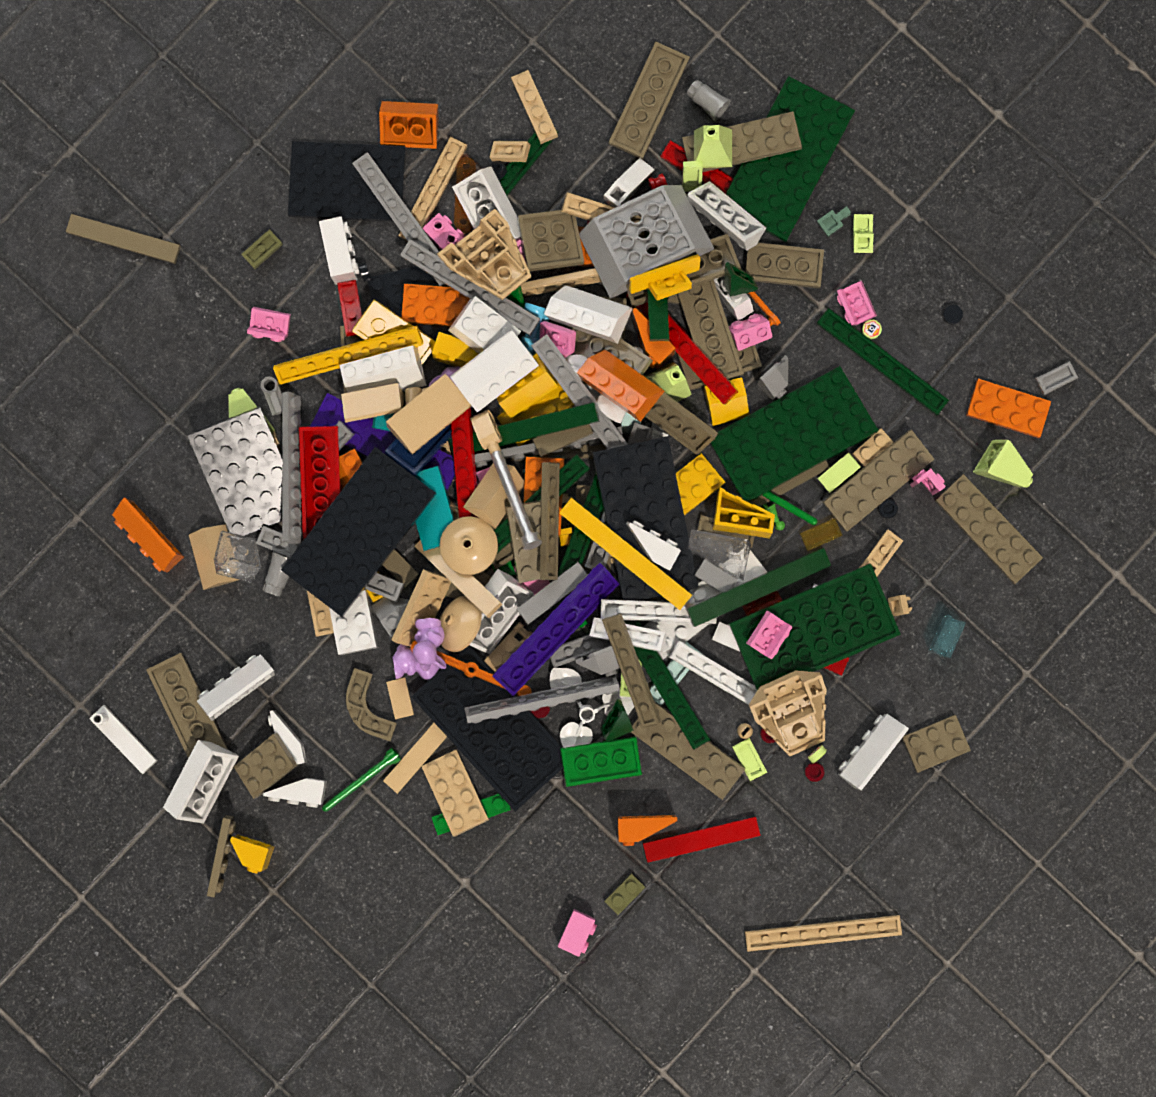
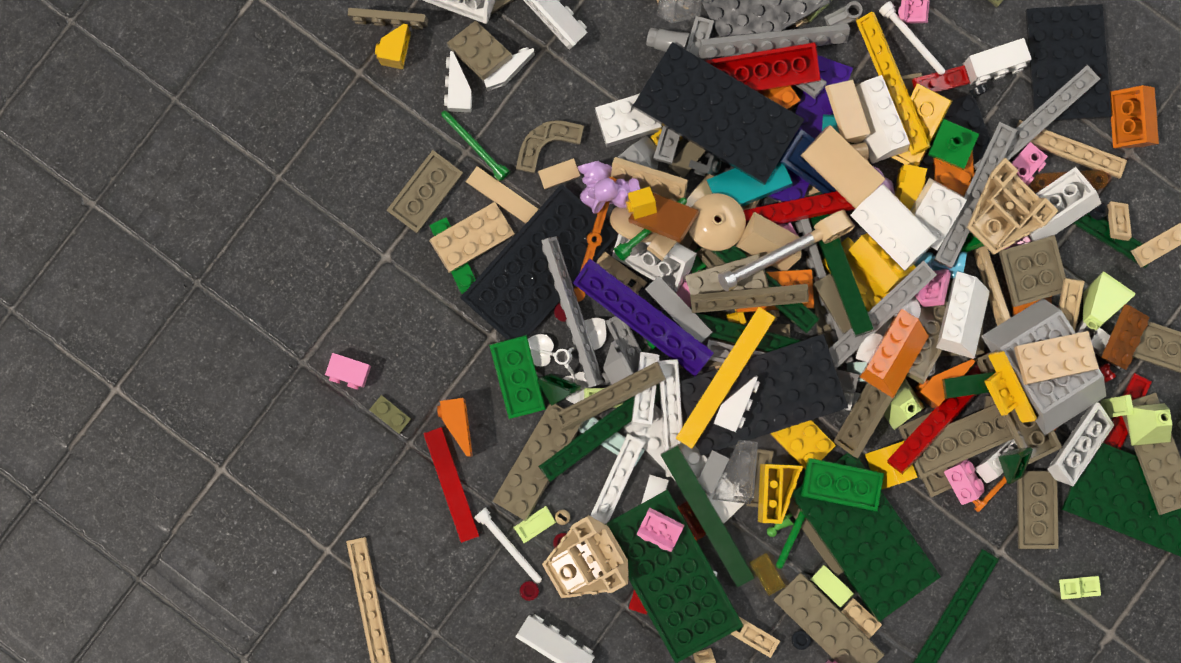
camera: 85 degrees right, 0 degrees up
tan plate [307,591,334,637] -> none
light grey slope [757,355,788,401] -> none
yellowish green tile [808,745,827,763] -> none
sand green plate [817,206,851,237] -> none
bright pink bracket [837,281,877,326] -> none
tile [862,320,882,340] -> none
none -> dark tan plate [387,150,463,234]
none -> white piece [474,507,542,583]
none -> green piece [614,197,687,261]
none -> yellow brick [626,186,657,219]
none -> dark orange tile [628,193,699,243]
none -> dark grey bracket [688,155,721,176]
none -> green tile [801,458,884,512]
none -> white piece [879,1,945,75]
none -> green tile [928,119,979,170]
none -> tan plate [1014,331,1099,385]
none -> yellowish green slope [1083,271,1136,330]
none -> dark orange plate [1101,304,1150,370]

